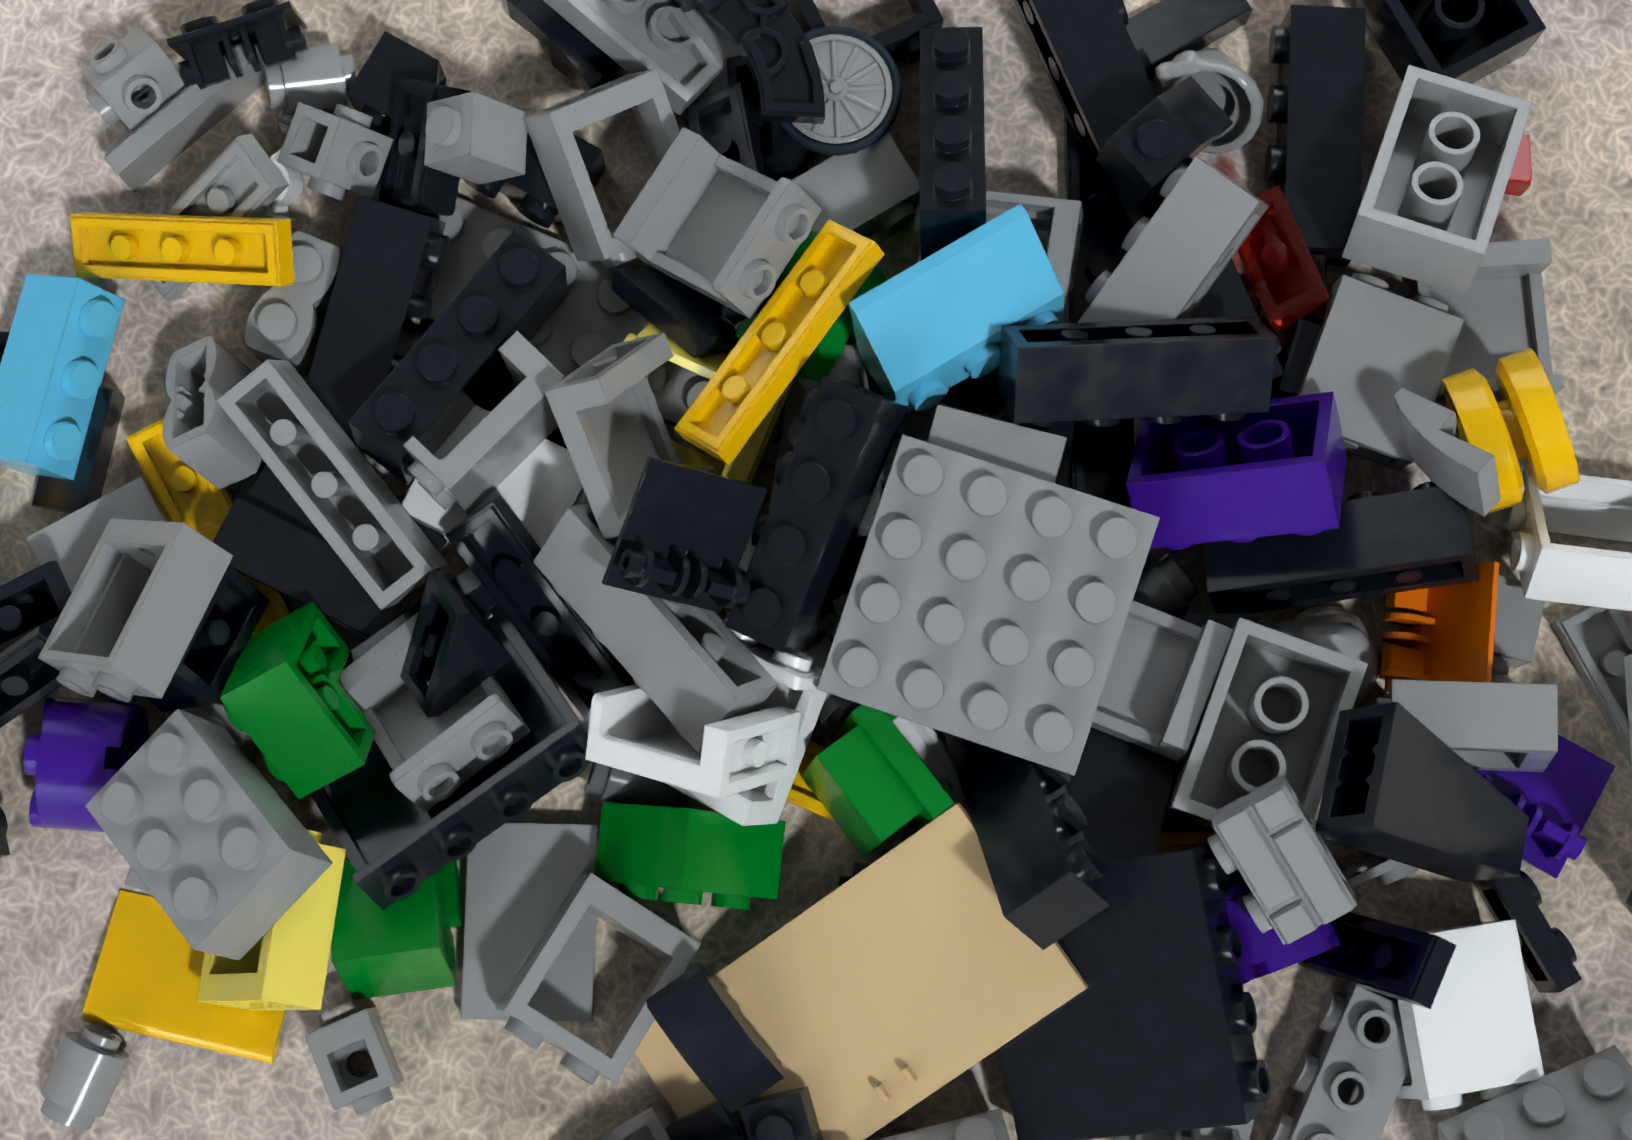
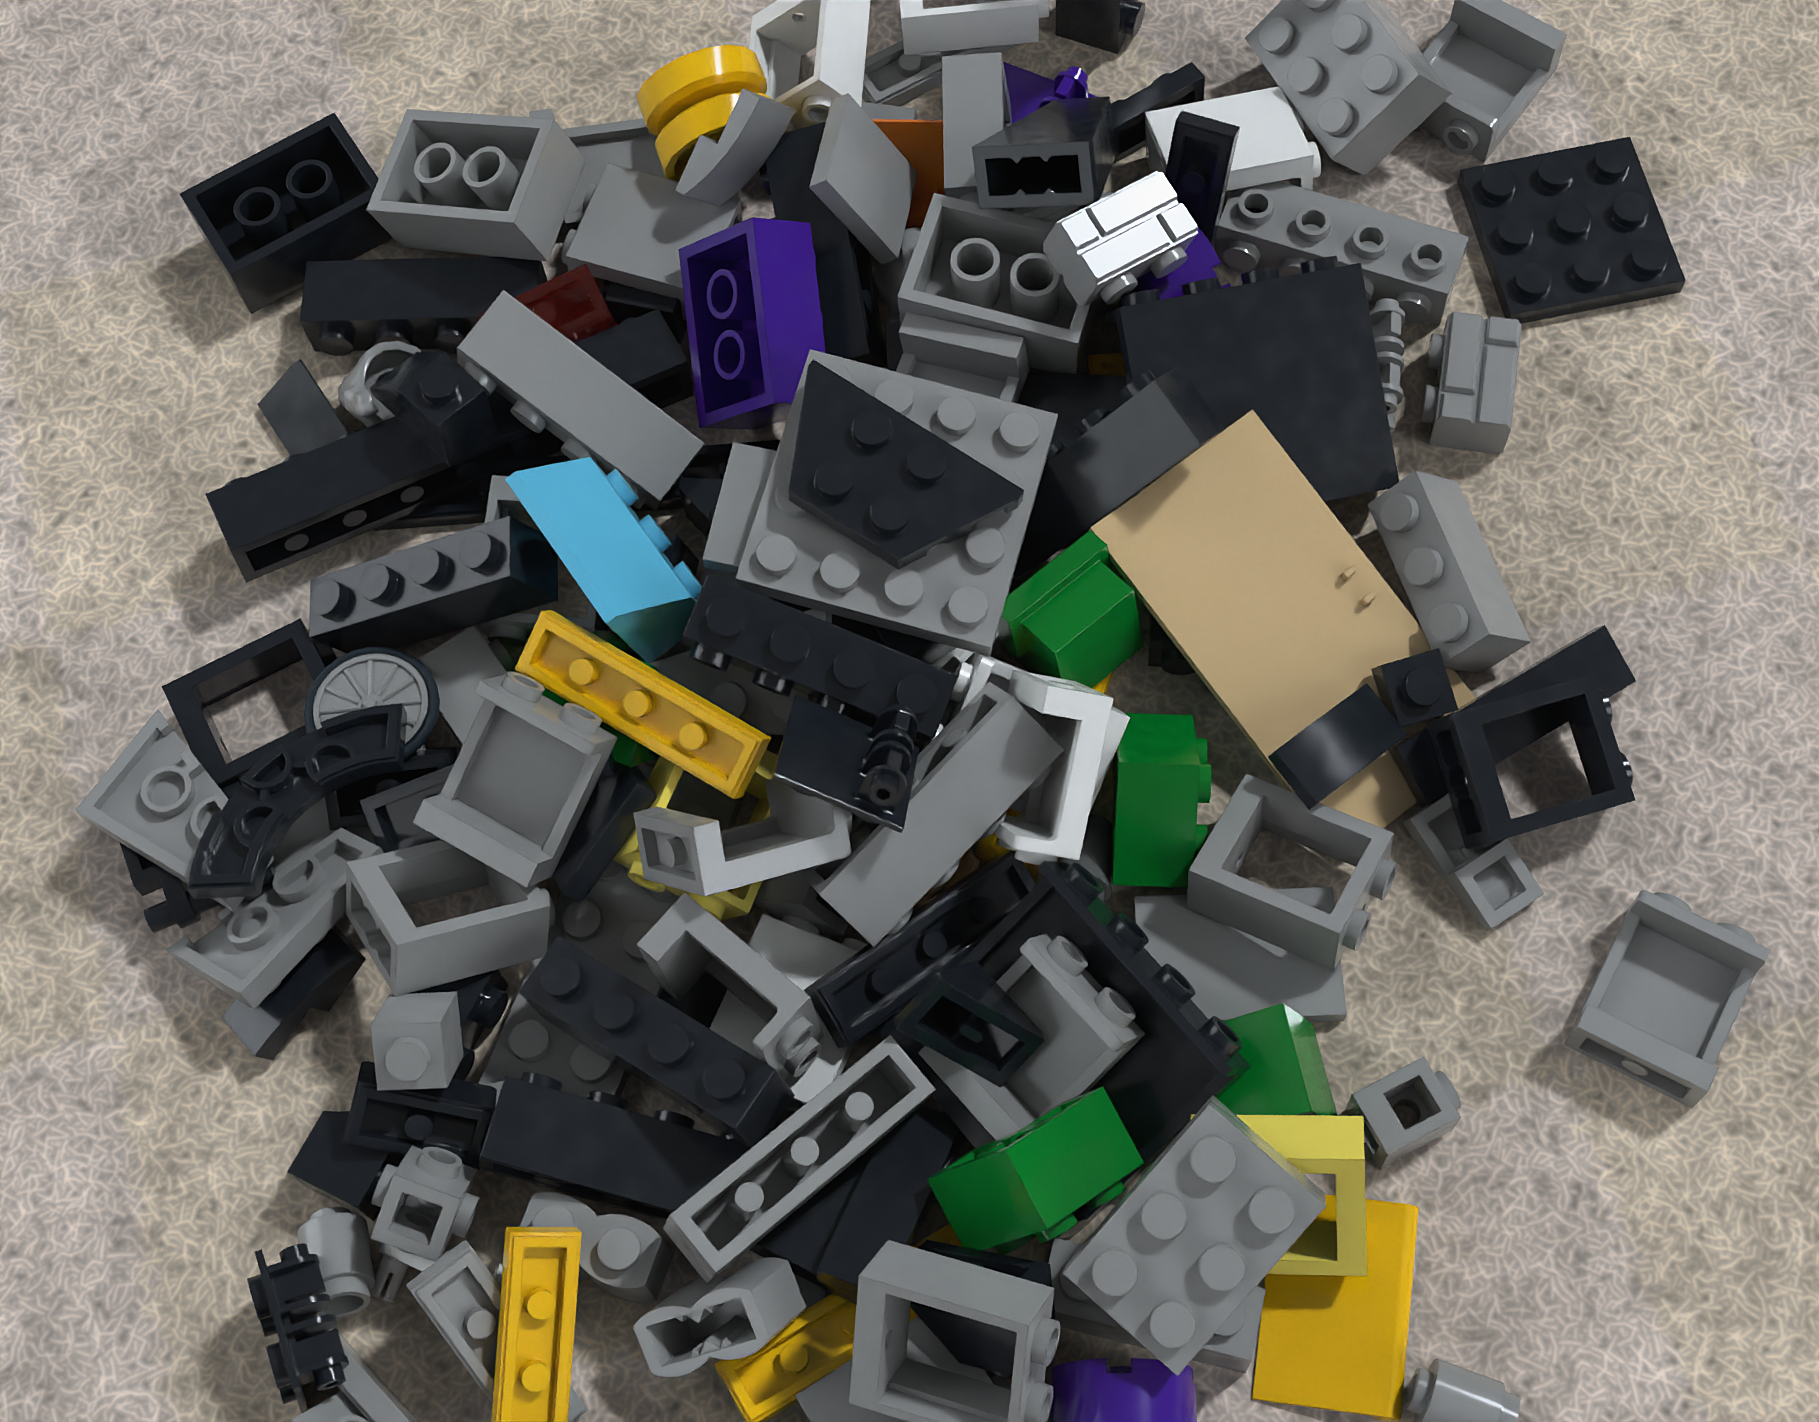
camera: 85 degrees left, 15 degrees down
black brick [998,316,1277,430] -> none
none -> black wing [788,359,1024,570]
none -> light grey tile [809,93,918,265]

